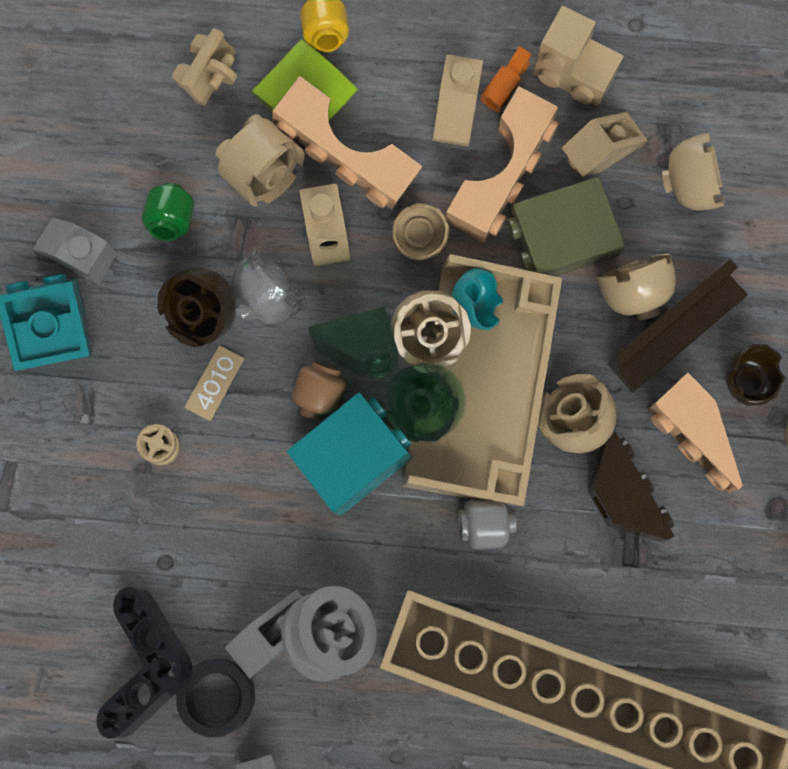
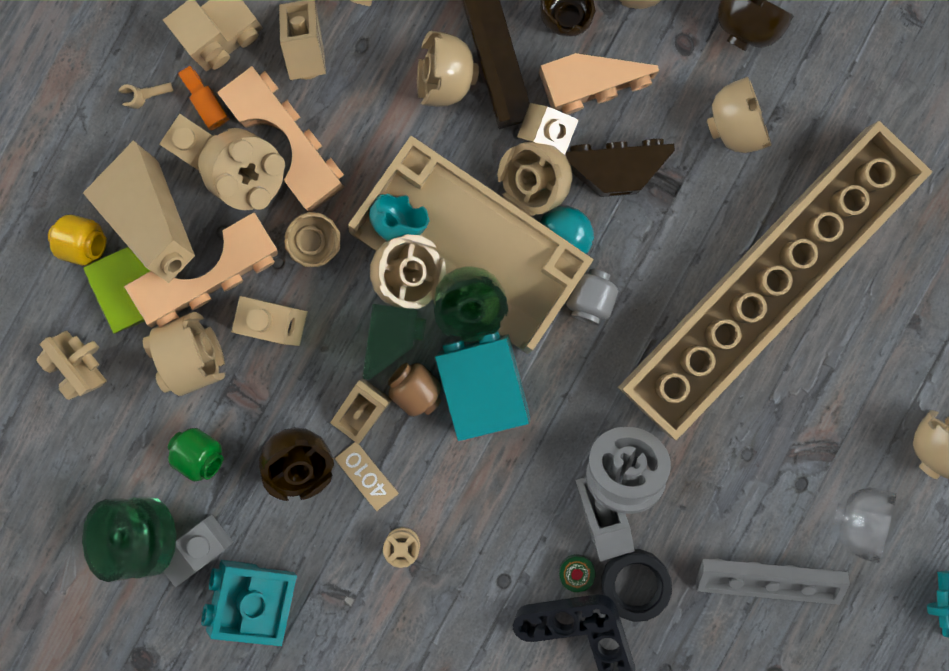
camera: 65 degrees left, 10 degrees up
clear cylinder [231,249,307,325] -> none
olive brick [507,177,625,277] -> none
none -> clear green wheel [82,496,176,582]
none -> tan slope [83,140,195,283]
none -> tan hand [119,82,173,109]
none -> tan brick [198,128,285,210]
none -> tan slope [330,378,392,444]
none -> brick [517,103,578,154]
none -> teal hair [540,205,594,254]
none -> dark green tile [559,554,596,593]
none -> tan cylinder [707,77,772,153]

